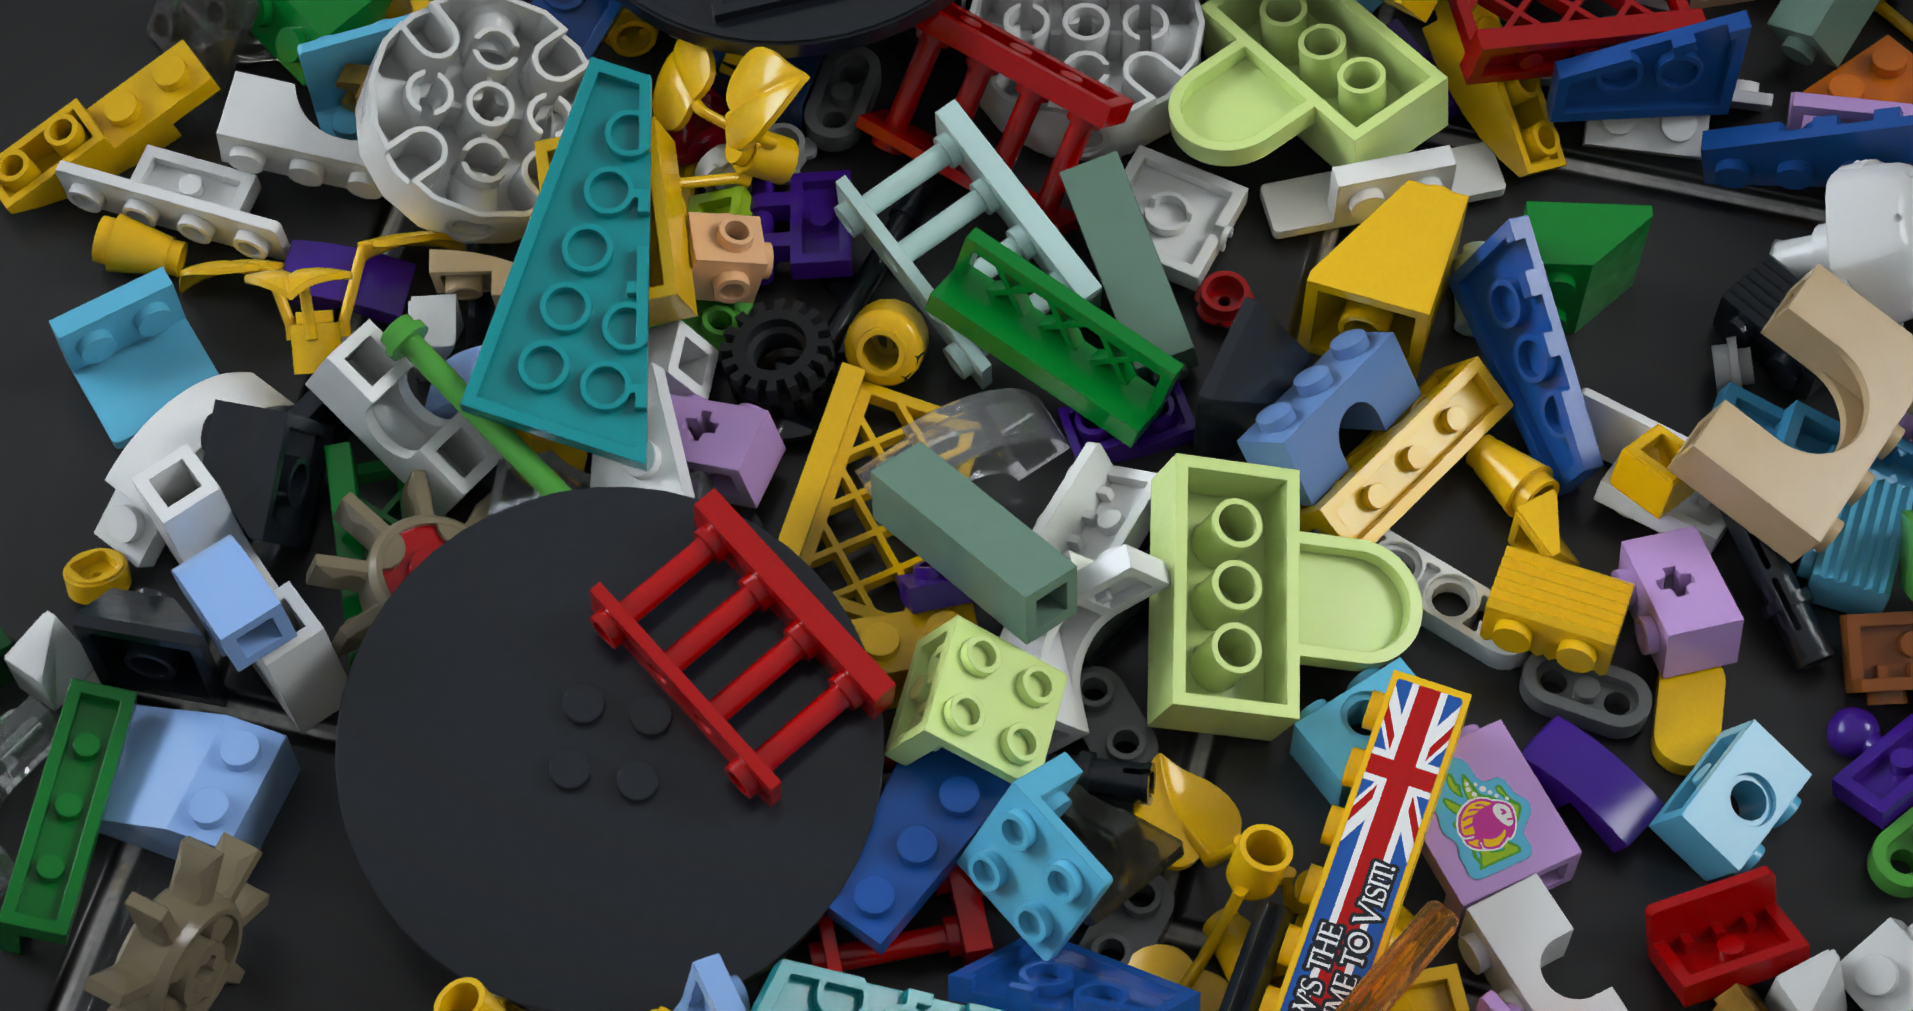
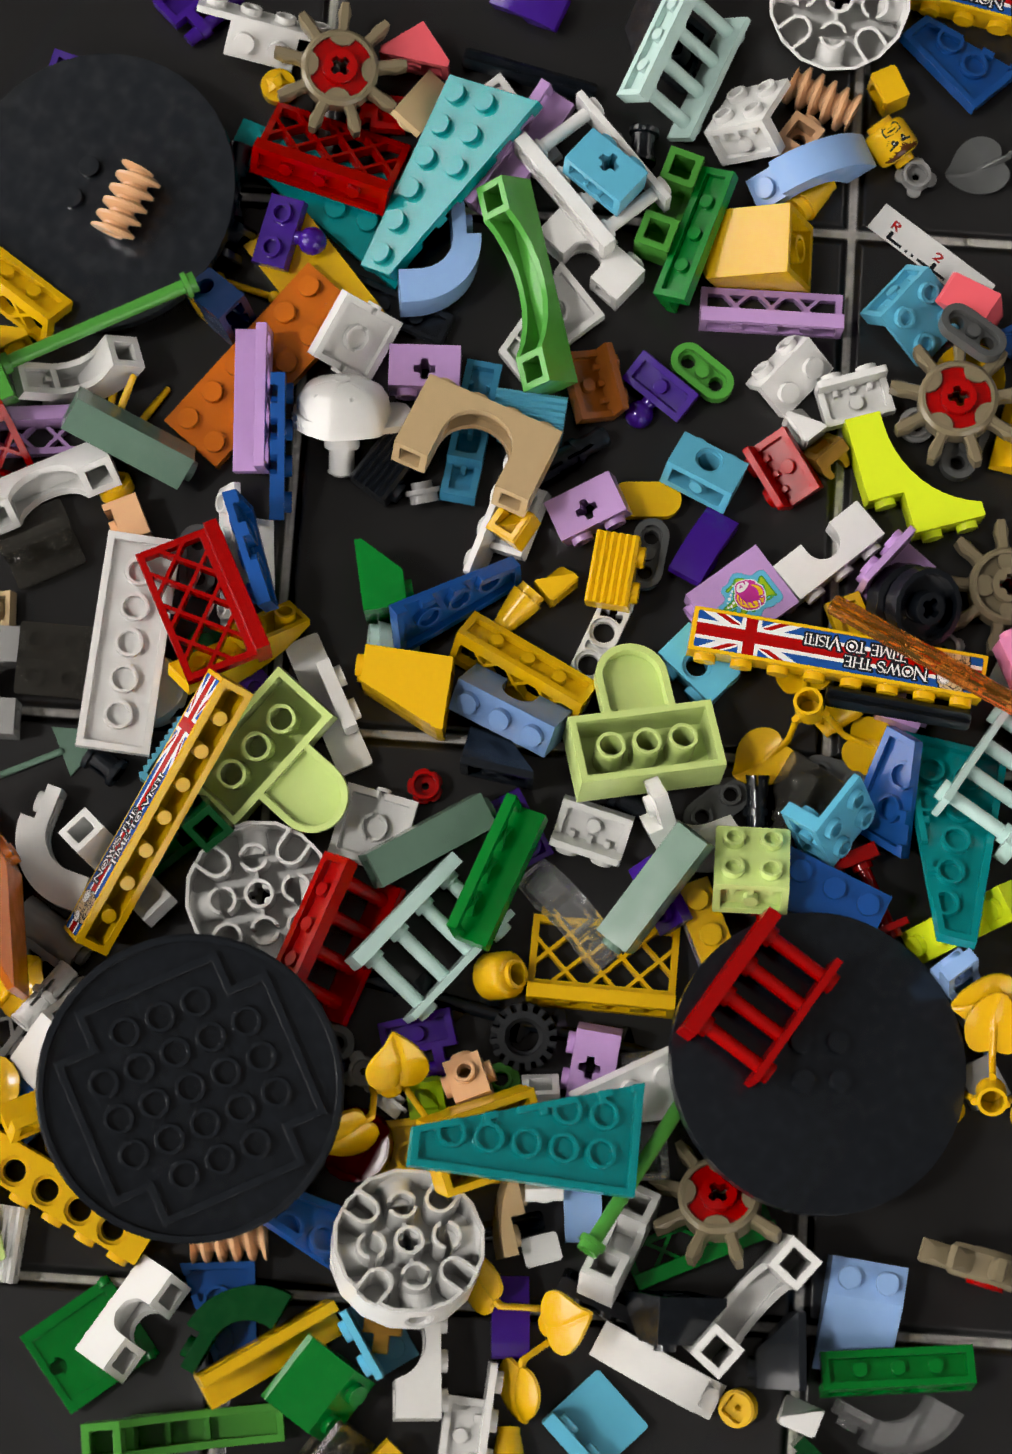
camera: 100 degrees left, 20 degrees up
light blue arch [171,535,298,672] -> none

